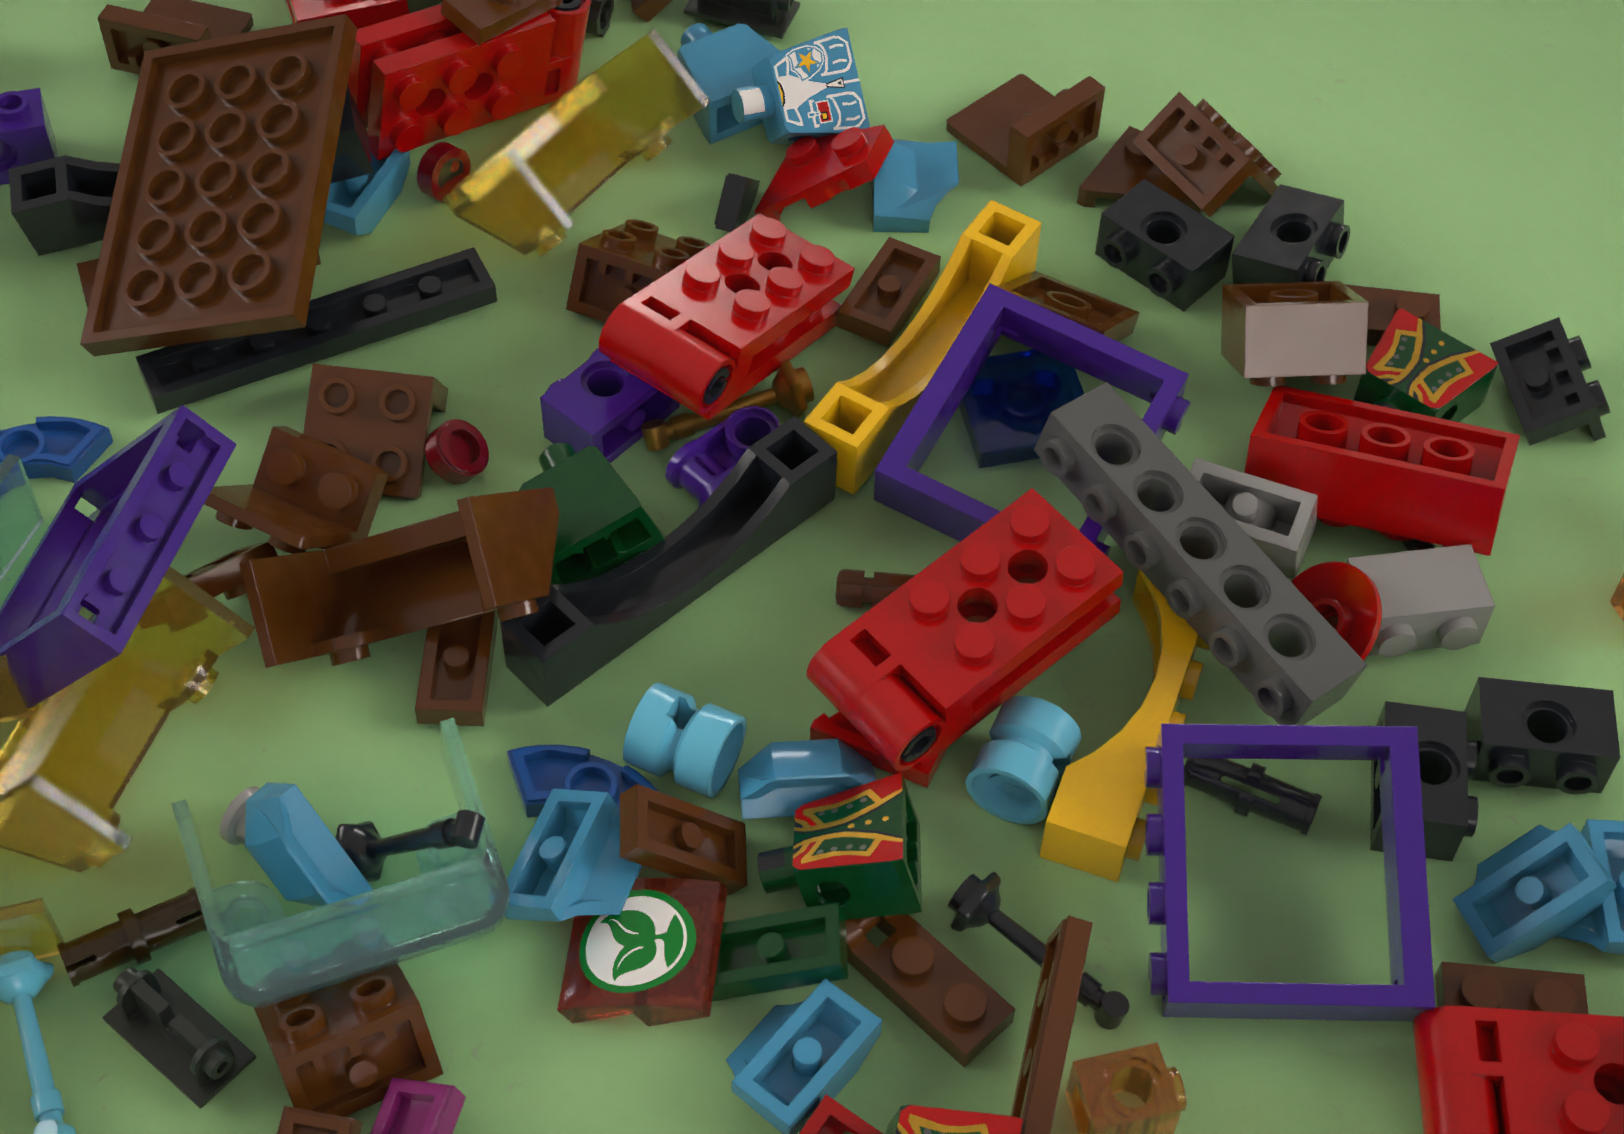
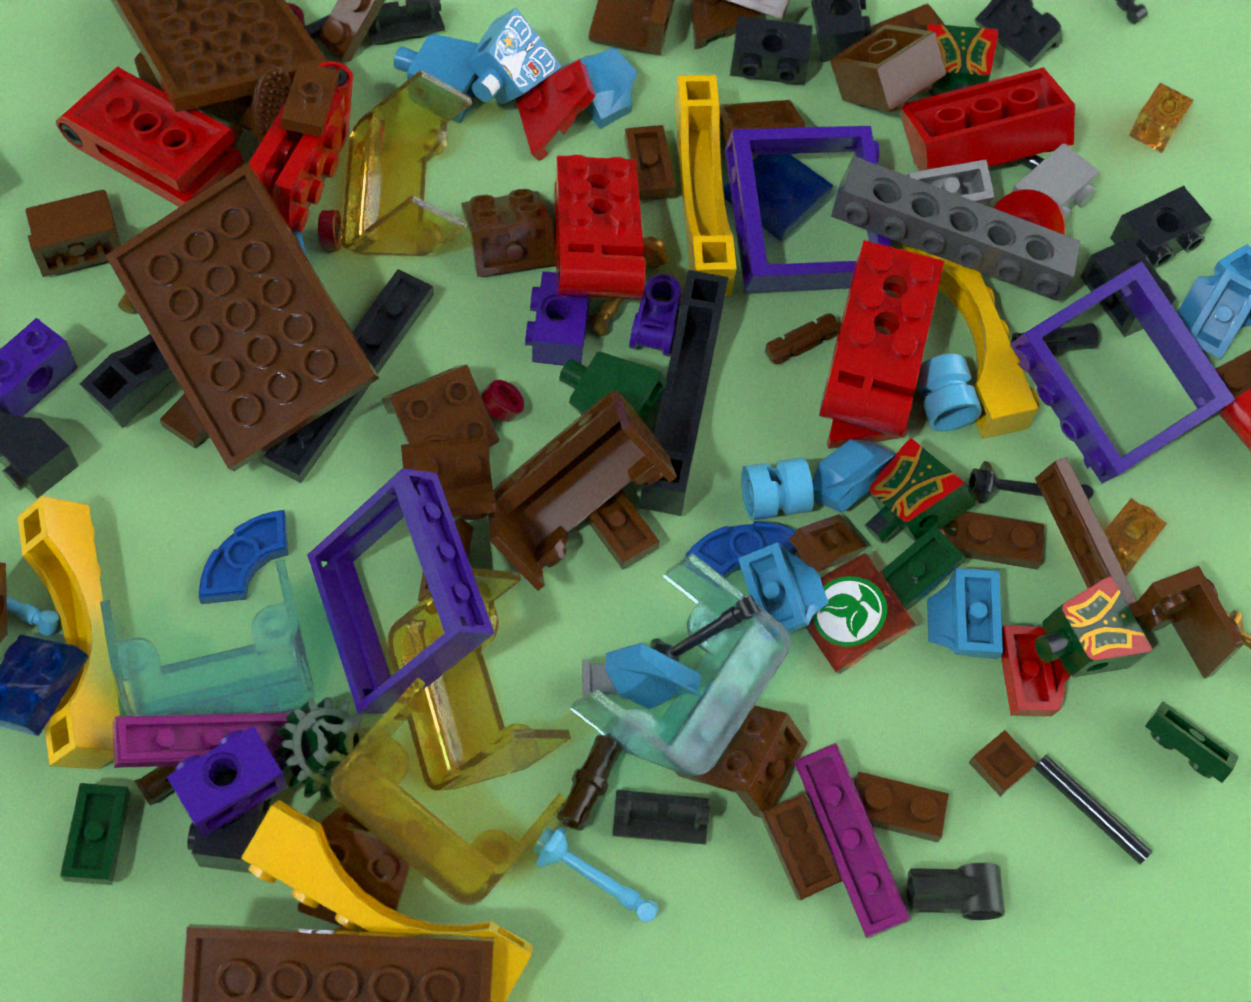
camera: 40 degrees left, 10 degrees up
black tile [714,173,760,232] -> none

